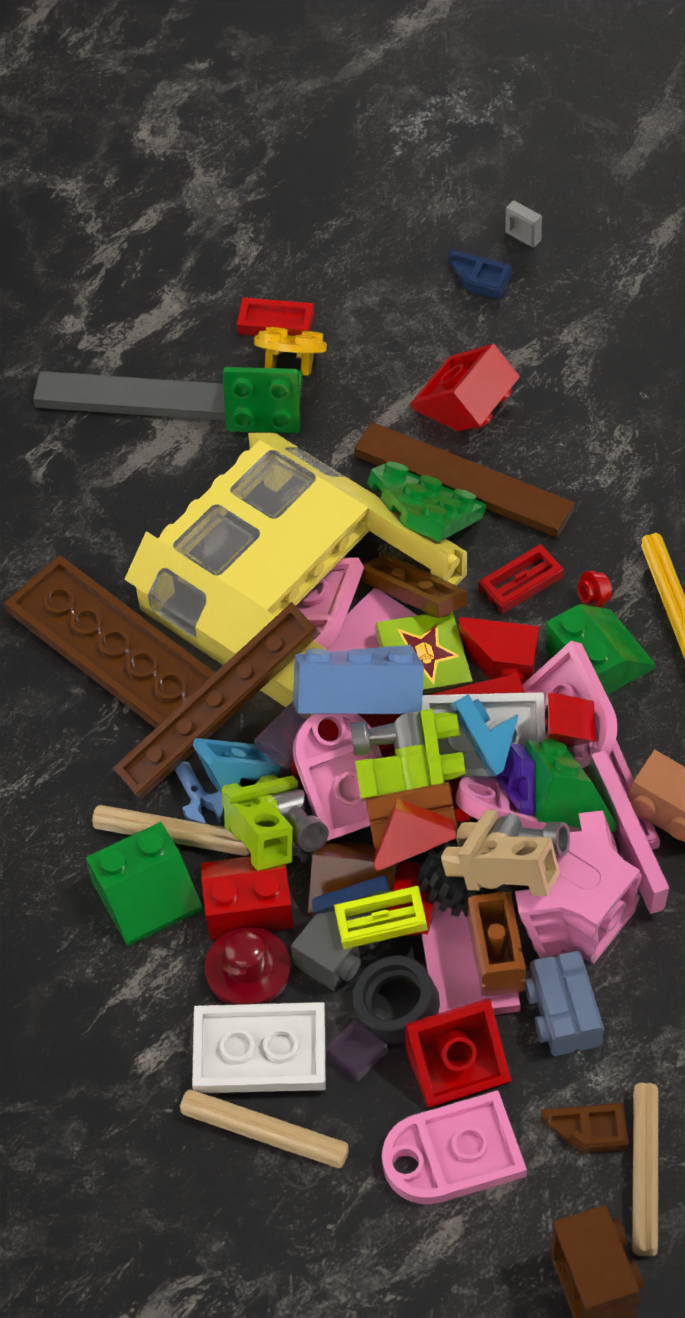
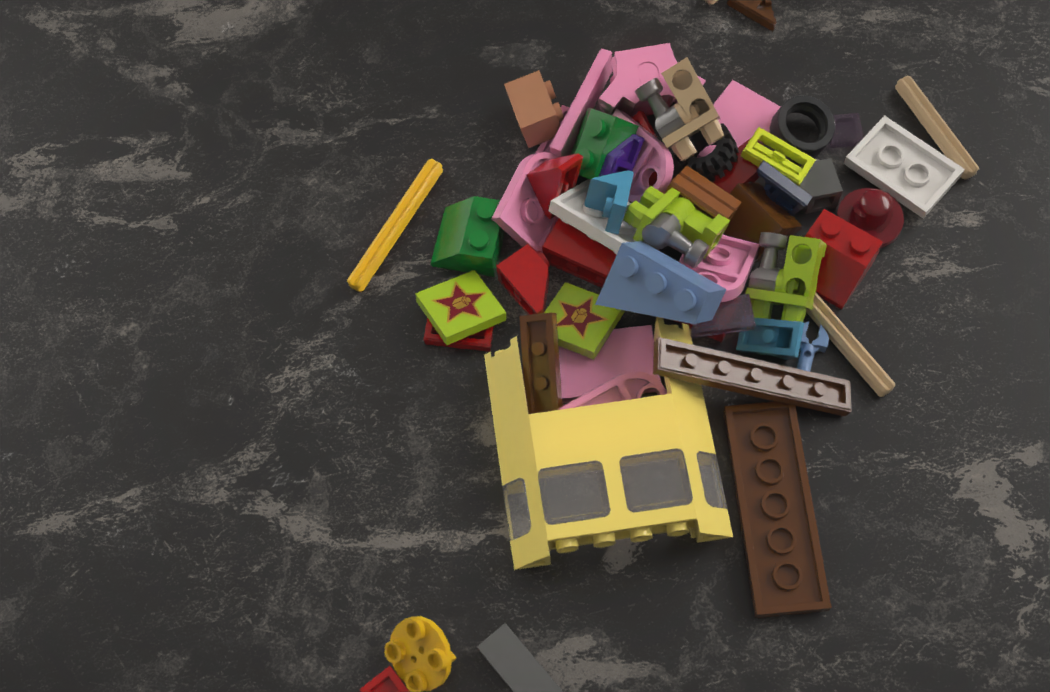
camera: 135 degrees left, 10 degrees up
green slope [86,822,203,946] -> none
green bracket [223,367,303,433] -> none
reddish brown tile [354,422,575,538] -> none
green plate [367,462,487,542] -> none
slope [374,798,456,871] -> none
bright pink tile [382,1091,527,1204] -> none
red slope [405,998,511,1108] -> none
red slope [409,343,520,431] -> none
dark blue tile [449,249,513,299] -> none
dark orange brick [468,891,526,997] -> none
light grey tile [505,200,542,248] -> none
sand blue brick [525,951,604,1056] -> none
red plate [577,570,612,608] -> none
none -> lime tile [415,270,506,345]

